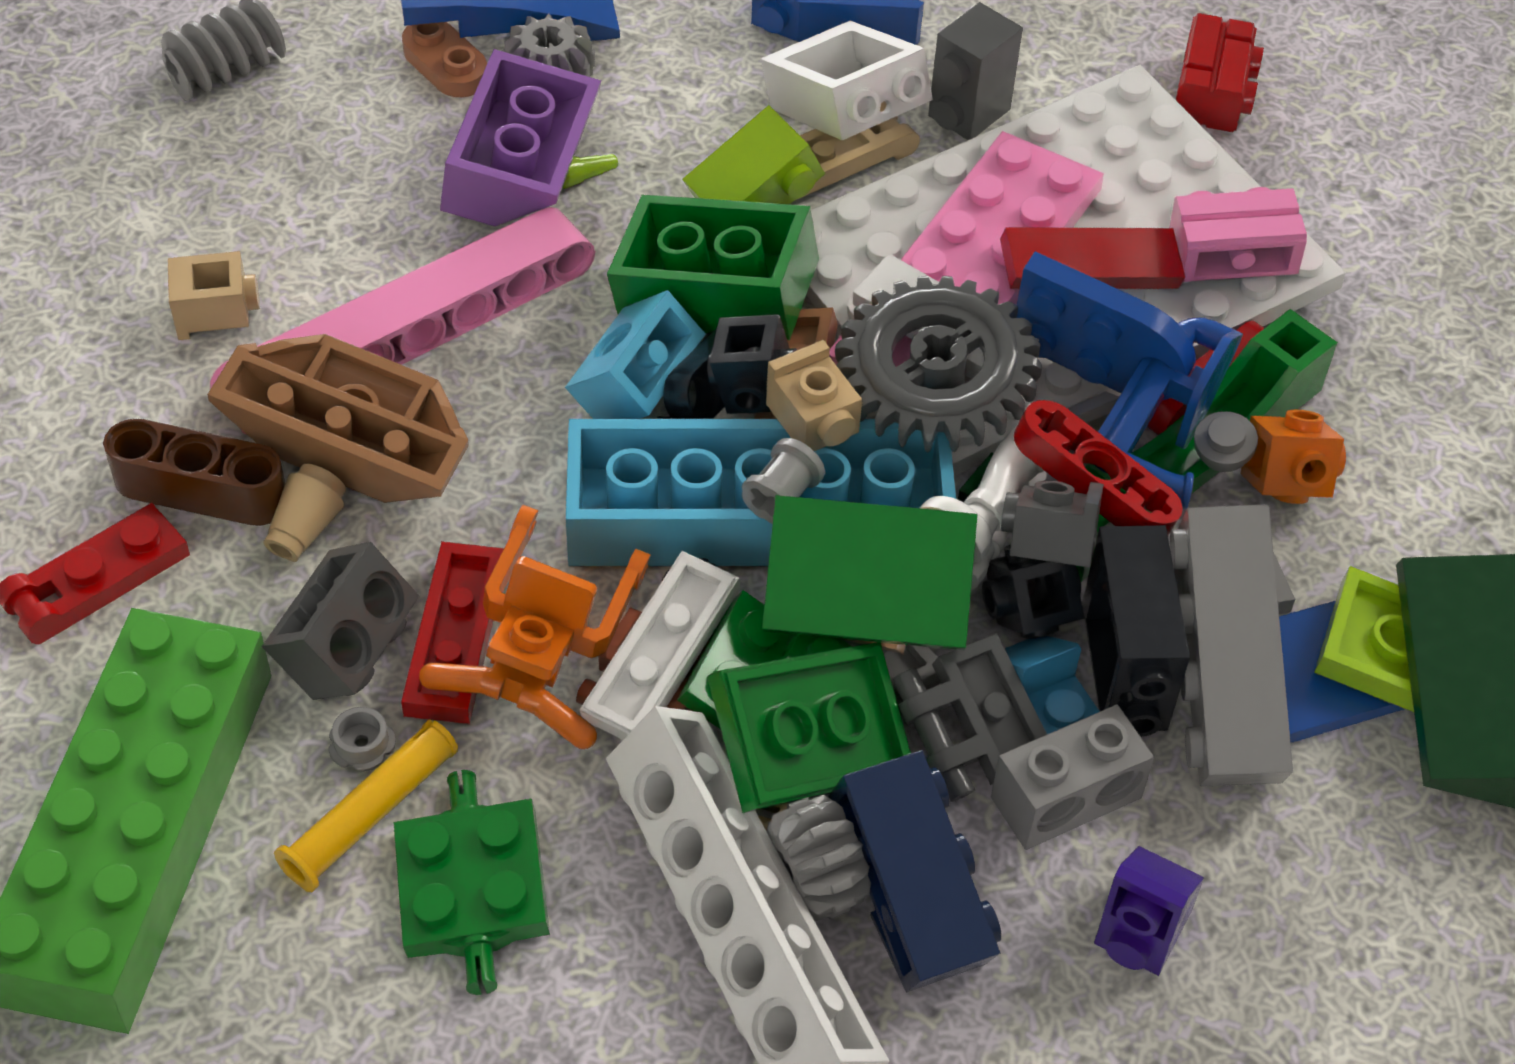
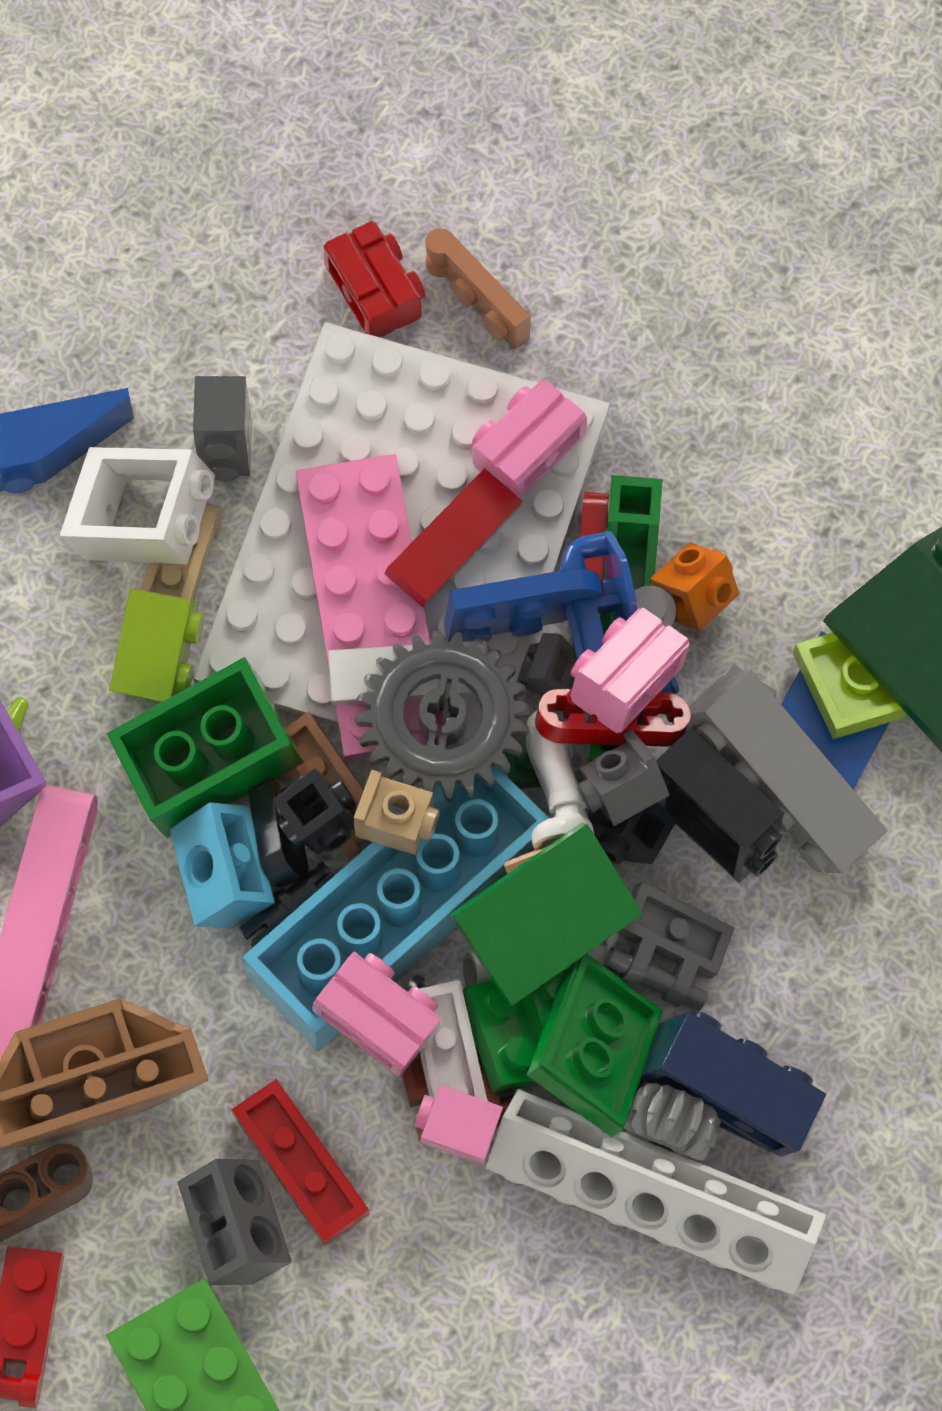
camera: 40 degrees left, 15 degrees up
tan cone [263,464,346,562] -> none
yellow pin [274,720,458,893] -> none
light grey plate [328,707,396,772] -> none
green plate [393,770,550,995] -> none
orange piece [419,505,651,749] -> none
light grey bush [741,438,825,524] -> none
light grey brick [991,704,1154,850] -> none
dark azure slope [1004,636,1100,734] -> none
dark purple slope [1094,846,1204,976] -> none
none -> bright pink brick [312,952,442,1078]
none -> bright pink brick [414,1085,503,1165]
none -> nougat plate [425,228,531,350]
none -> bright pink brick [570,608,690,733]

